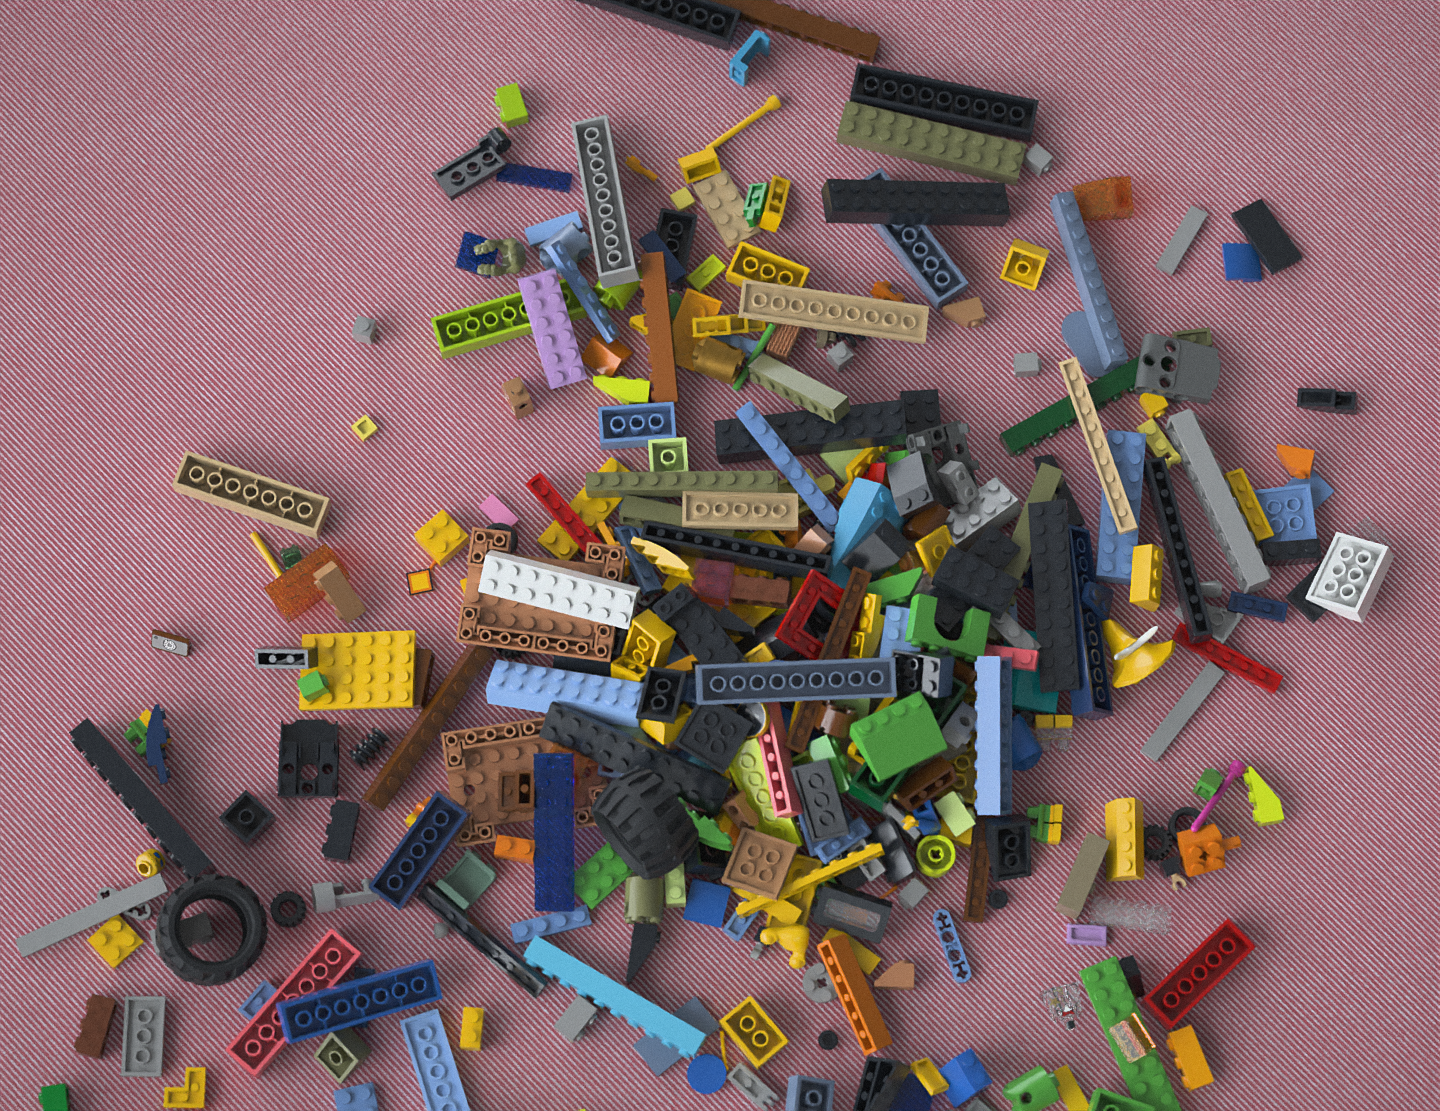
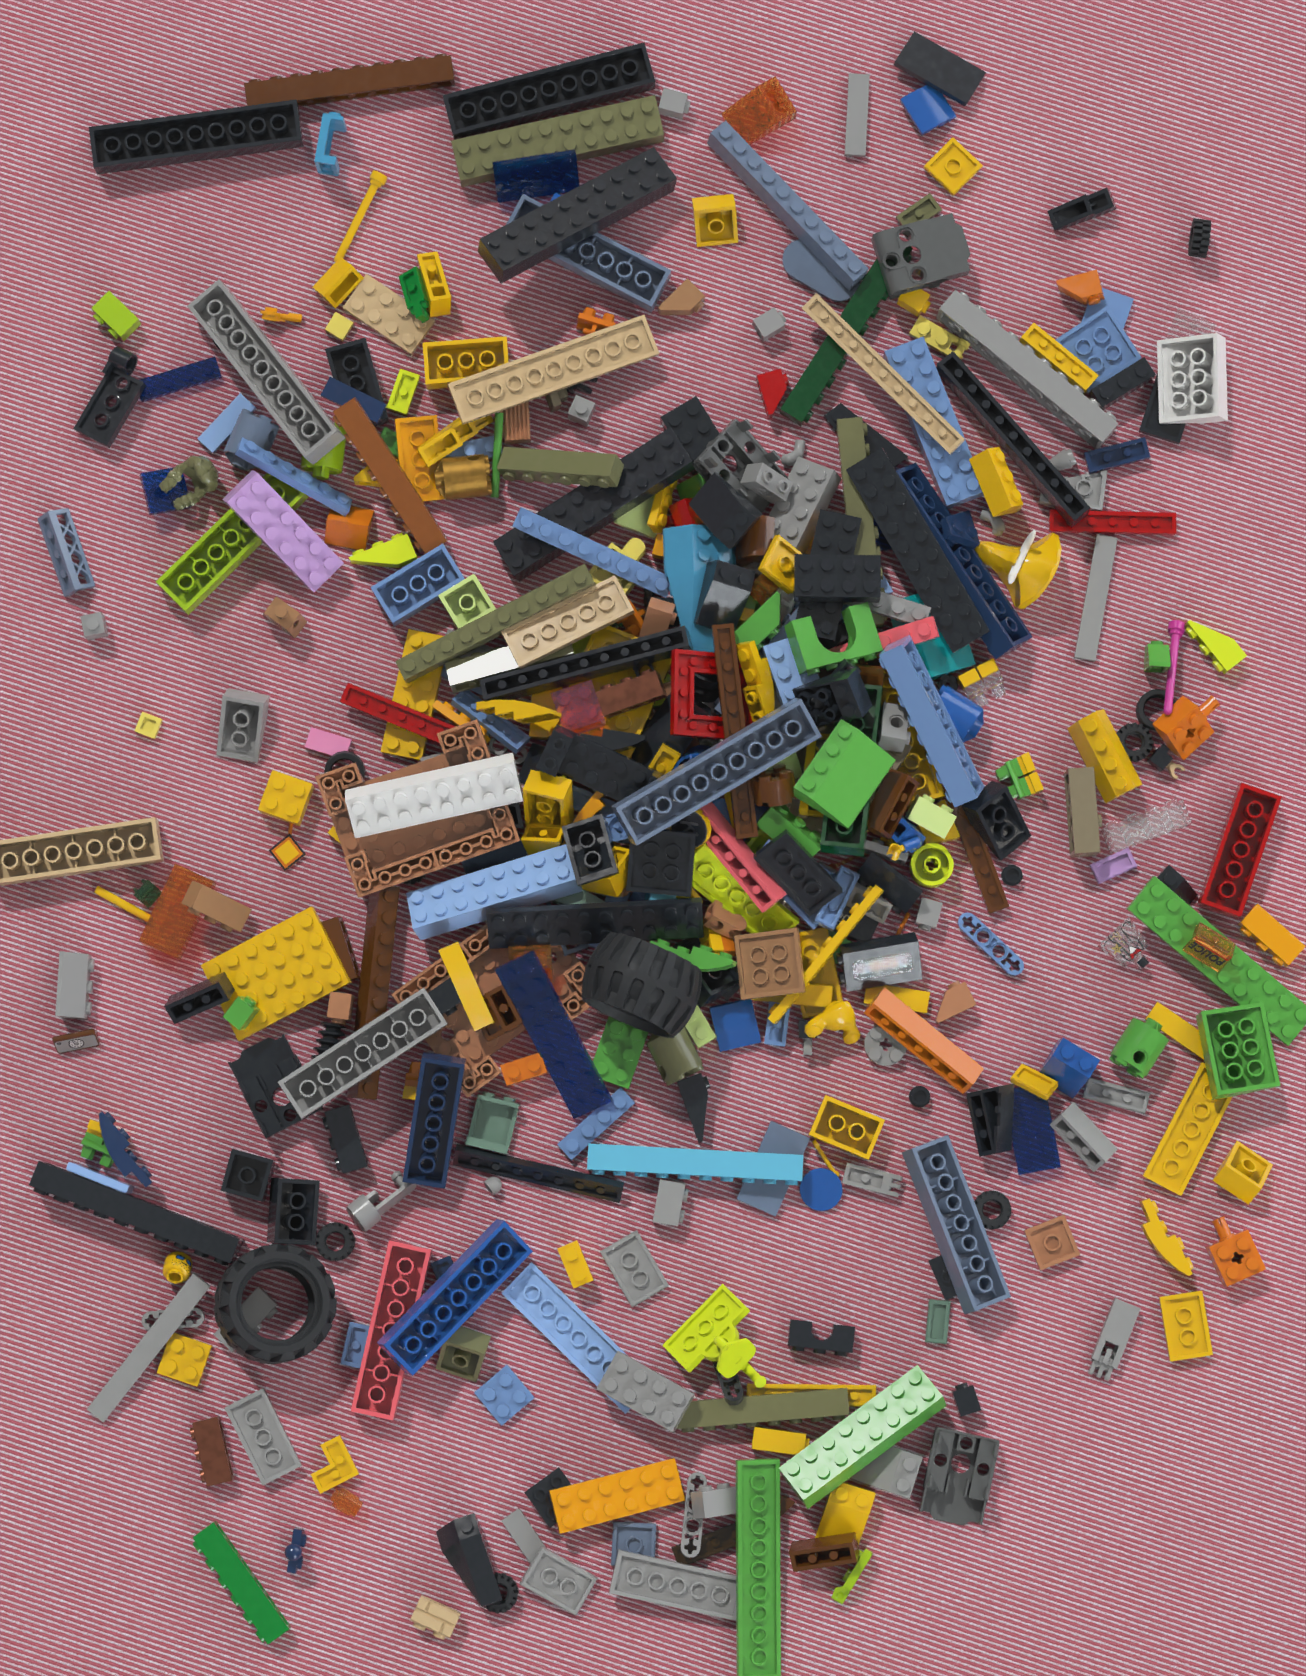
camera: 25 degrees left, 10 degrees up
none -> sand blue fence [37,508,95,597]
none -> light grey slope [55,951,95,1019]
none -> light blue tile [66,1162,135,1194]
none -> light grey slope [216,688,270,763]
none -> black slope [267,1178,320,1245]
none -> light grey brick [278,988,447,1119]
none -> nougat brick [327,991,355,1025]
none -> black brick [428,978,461,1017]
none -> yellow slope [438,942,494,1031]
none -> clear blue plate [492,149,580,203]
none -> light grey tile [600,1230,669,1307]
none -> red slope [756,368,789,419]
none -> light grey arm [781,439,806,467]
none -> yellow plate [923,137,983,196]
none -> light grey arm [979,509,1005,536]
none -> black tyre [1188,218,1211,258]

